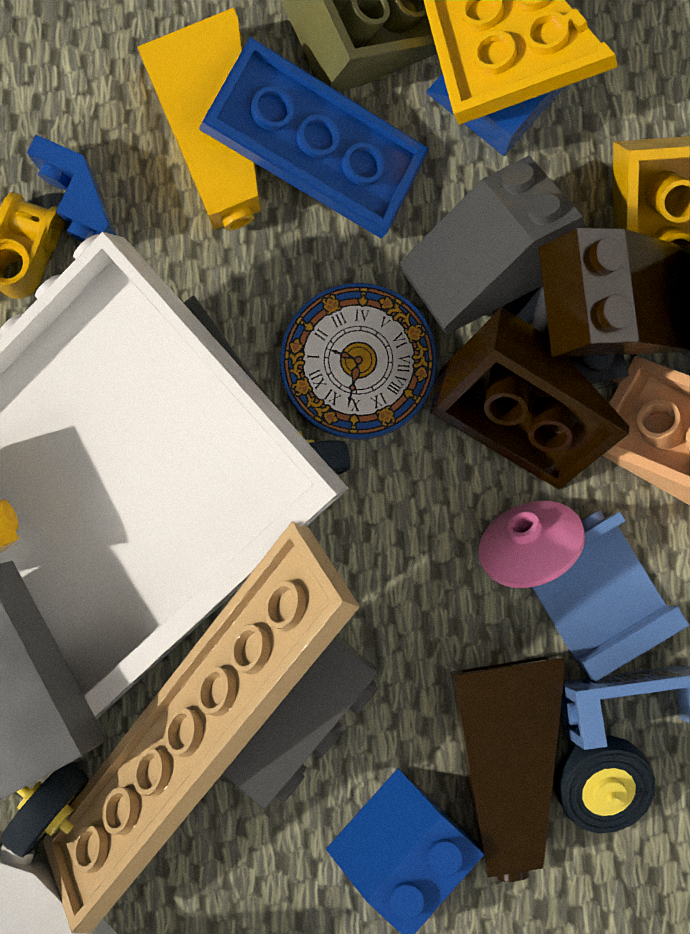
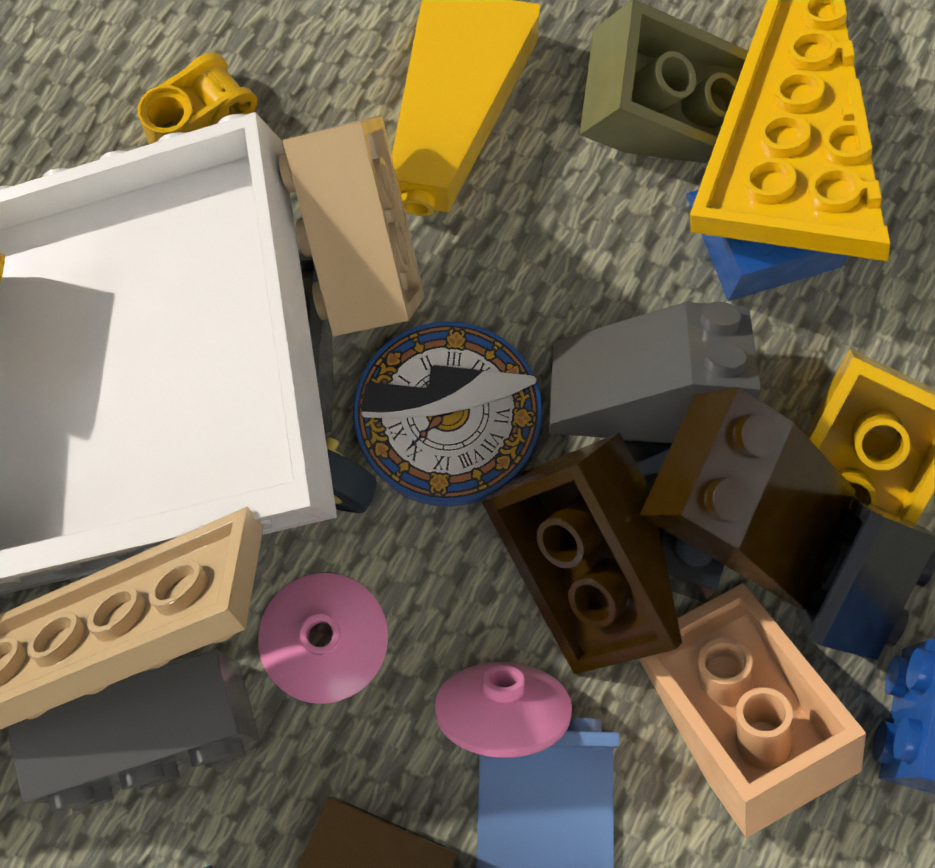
camera: 30 degrees right, 10 degrees down
blue slope [27,135,116,242] -> none
blue tile [199,37,430,239] -> none
none -> bright pink dish [258,573,388,704]
none -> tan slope [279,115,424,336]
none -> sticker [362,365,536,419]

